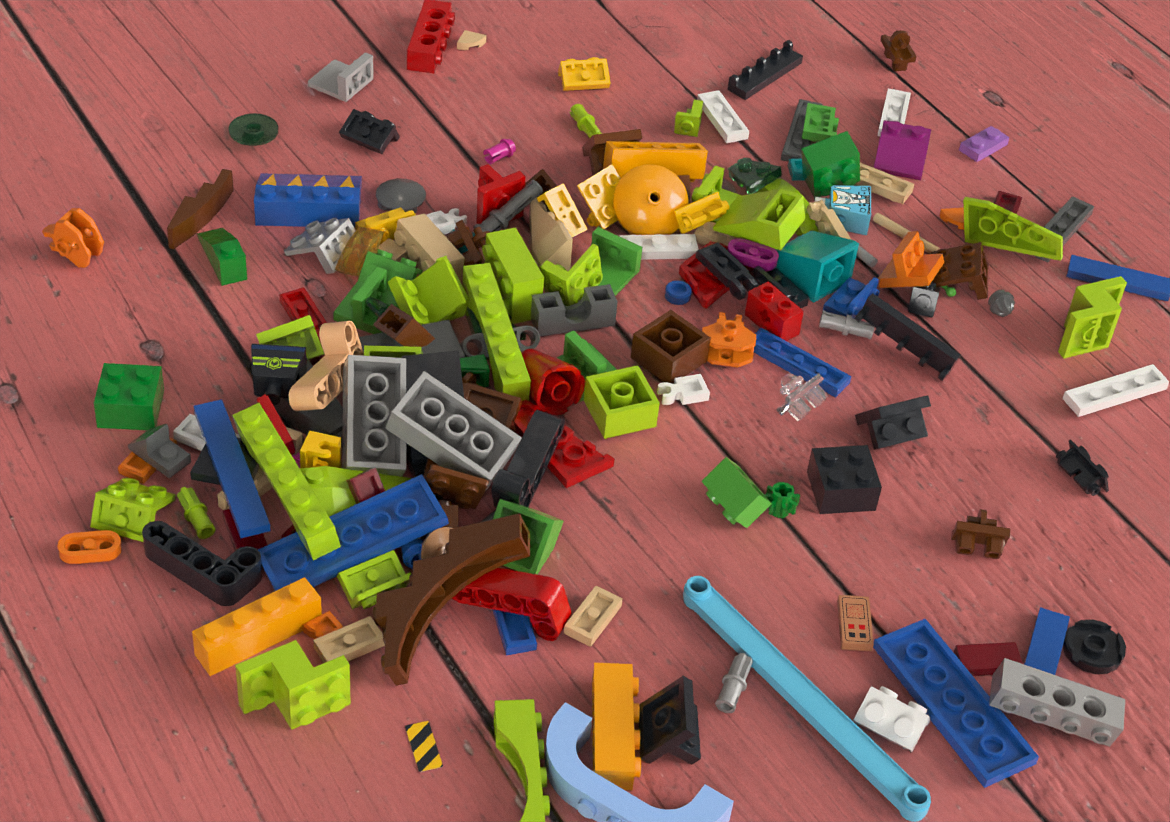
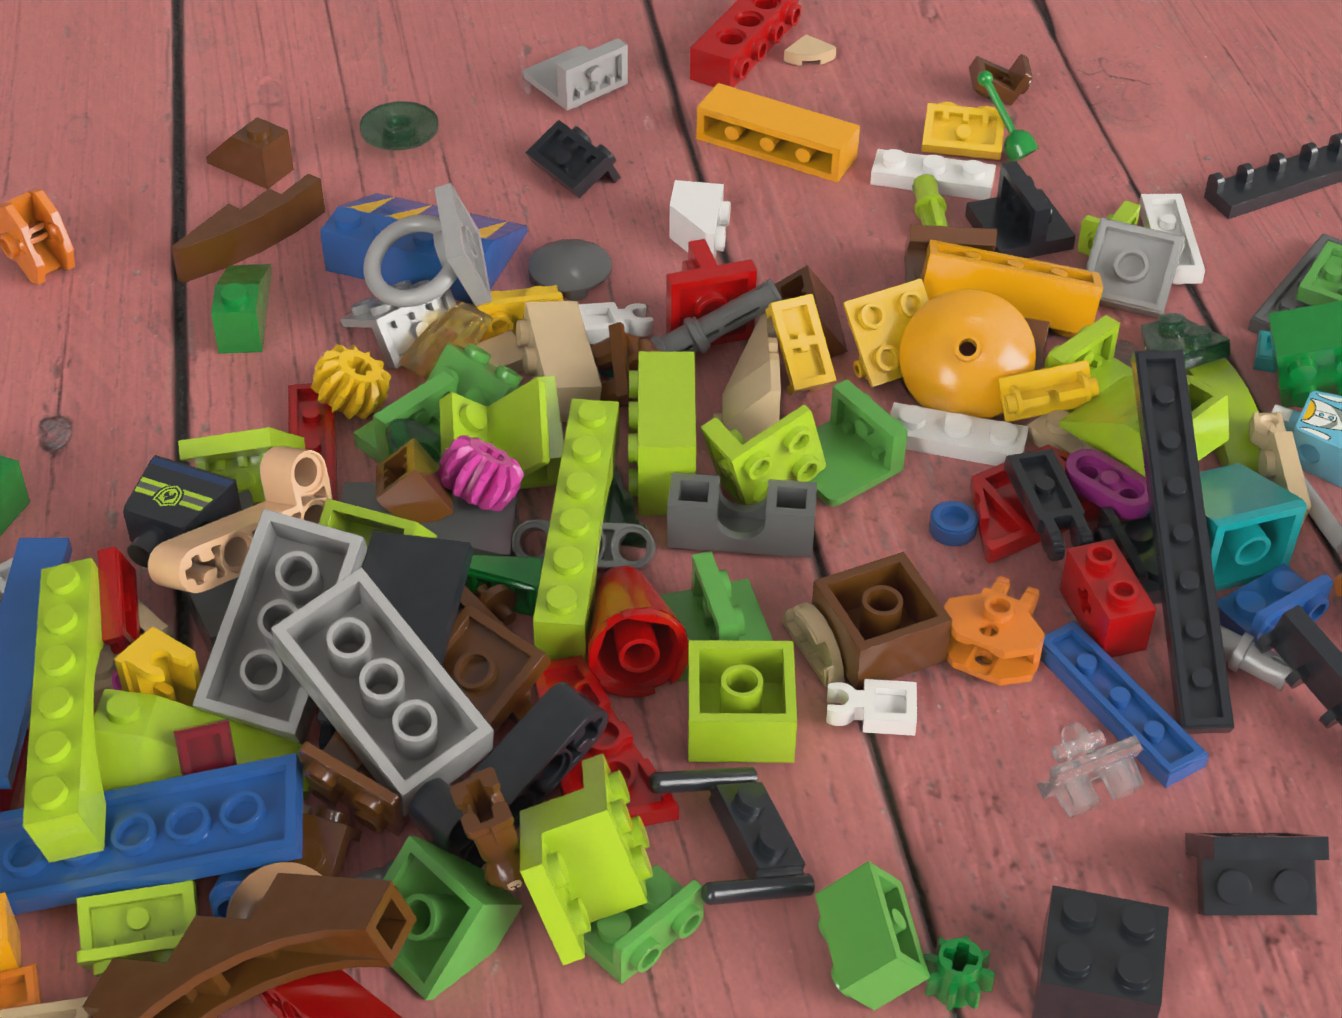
camera: 25 degrees right, 0 degrees up
dark pink pin [483,138,516,164] -> none
none -> reddish brown slope [206,117,294,189]
none -> yellow gear [311,344,391,420]
none -> light grey tile [363,183,492,307]
none -> dark pink gear [436,435,524,511]
none -> reddish brown animal [450,767,524,892]
none -> lime bracket [520,754,653,965]
none -> bright green bracket [584,864,704,984]
none -> black plate [648,767,815,905]
none -> white slope [669,180,731,258]
none -> light orange brick [696,83,860,183]
none -> tan tile [782,602,844,688]
none -> white plate [870,149,996,200]
none -> black bracket [965,161,1076,258]
none -> reddish brown bracket [969,54,1033,106]
none -> green hinge [977,70,1039,162]
none -> light grey tile [1085,218,1185,319]
none -> black tile [1131,350,1235,734]

